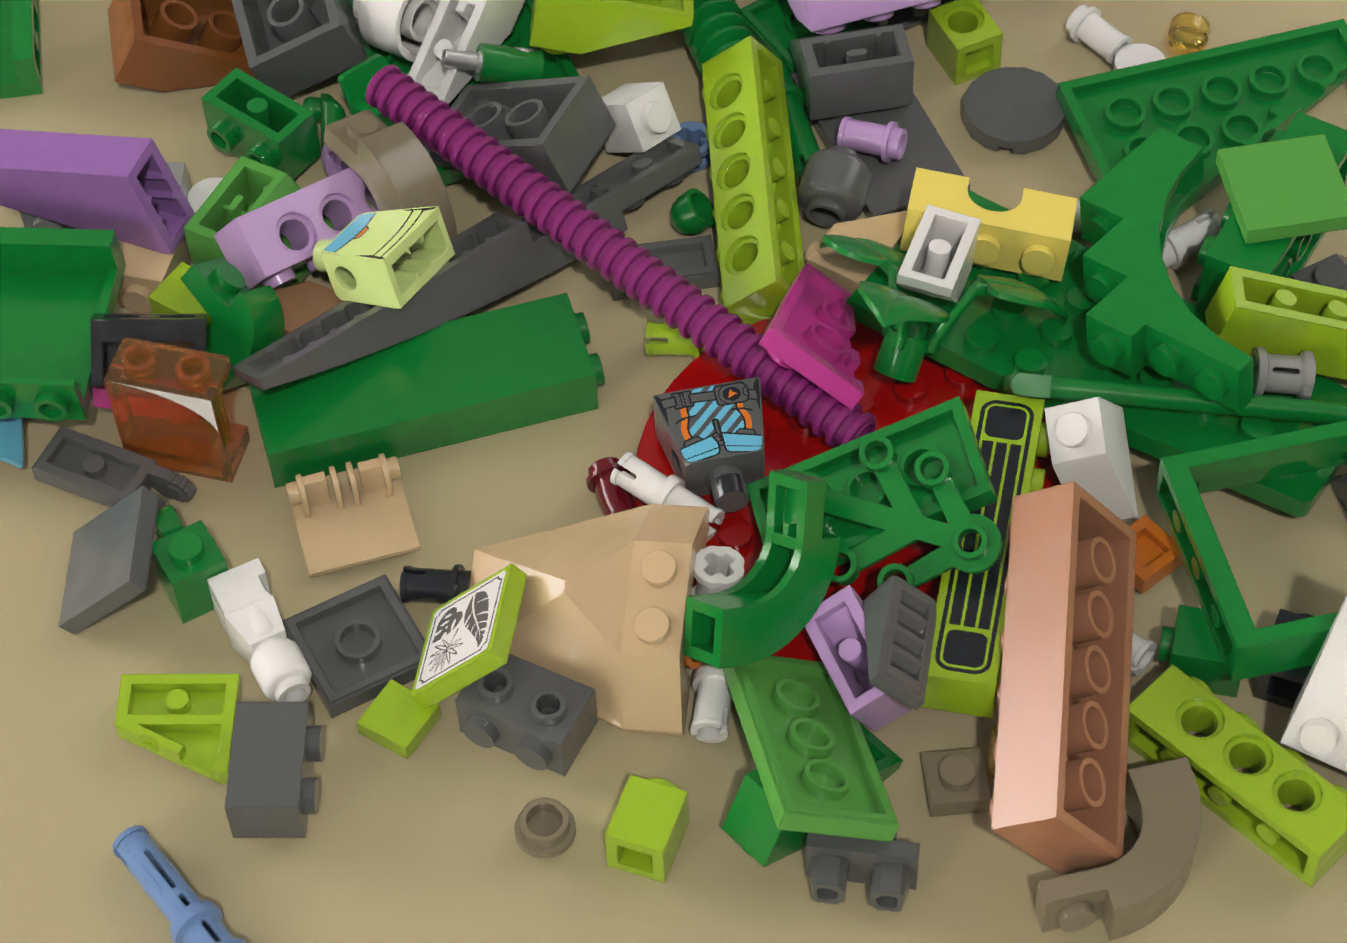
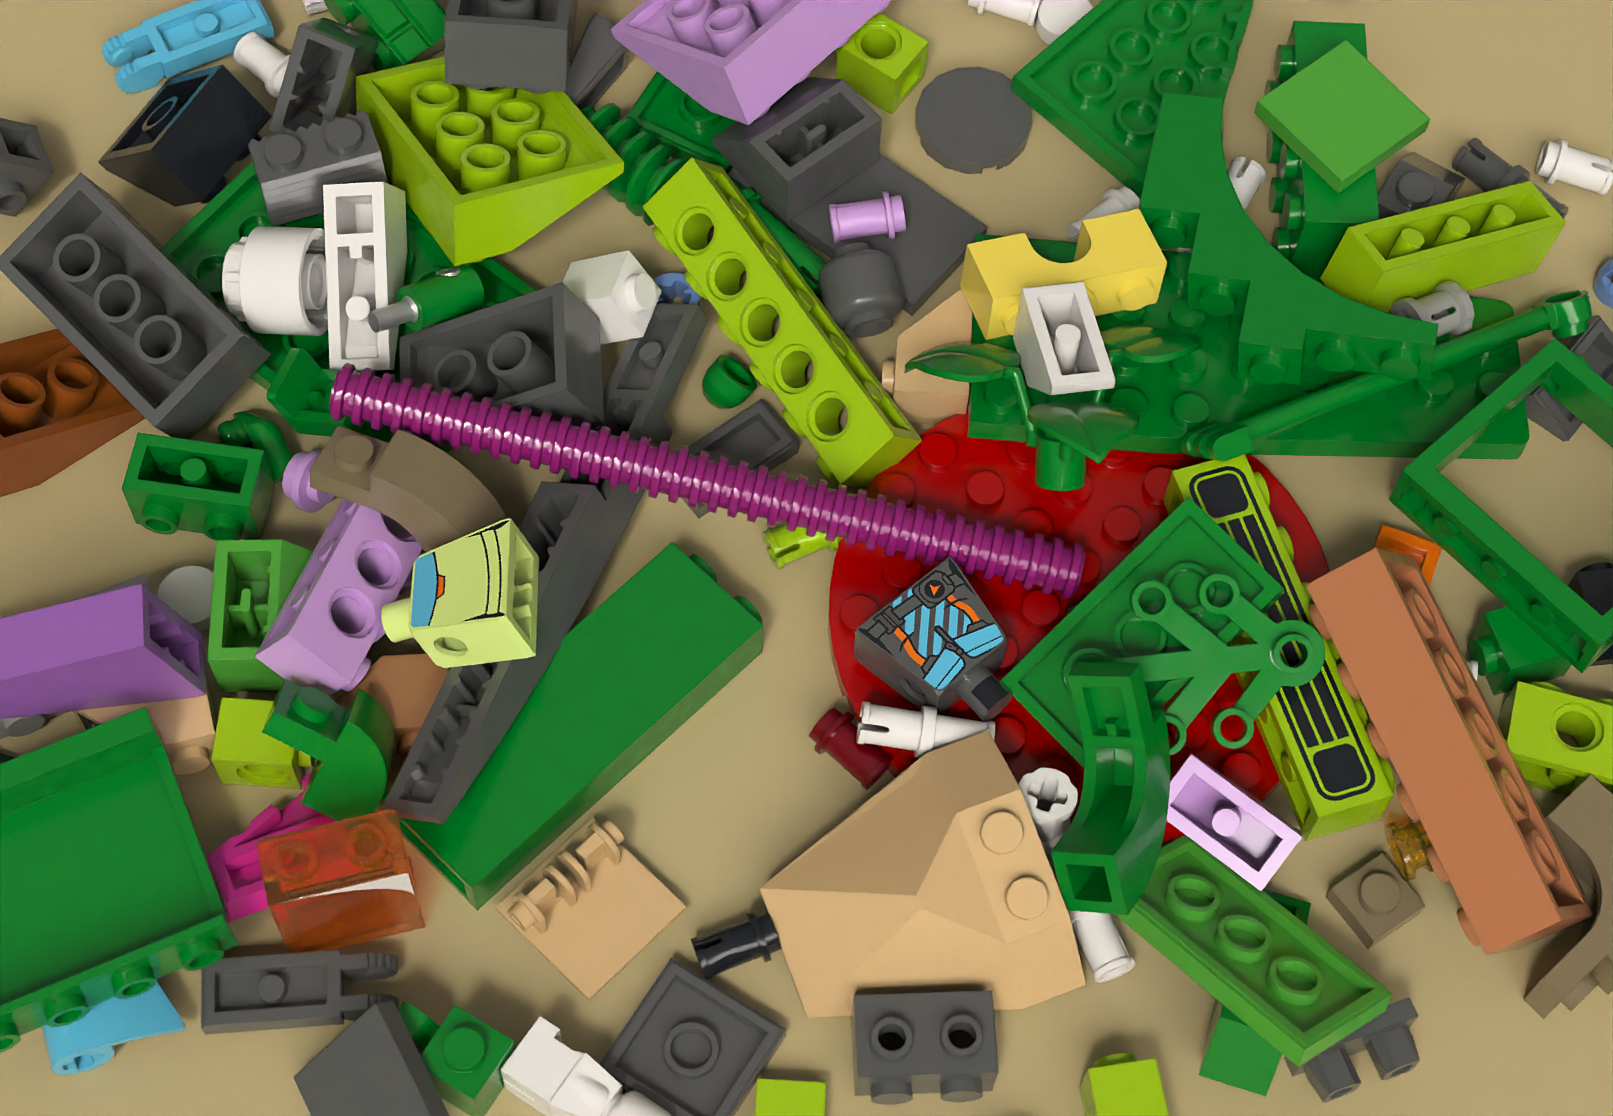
camera: 35 degrees left, 10 degrees up
black panel [90,313,208,386] -> none
tile [410,563,527,709] -> none
dark pink wing [759,262,864,410] -> none
dark grey slope [863,576,936,711] -> none
white slope [1044,397,1139,522] -> none

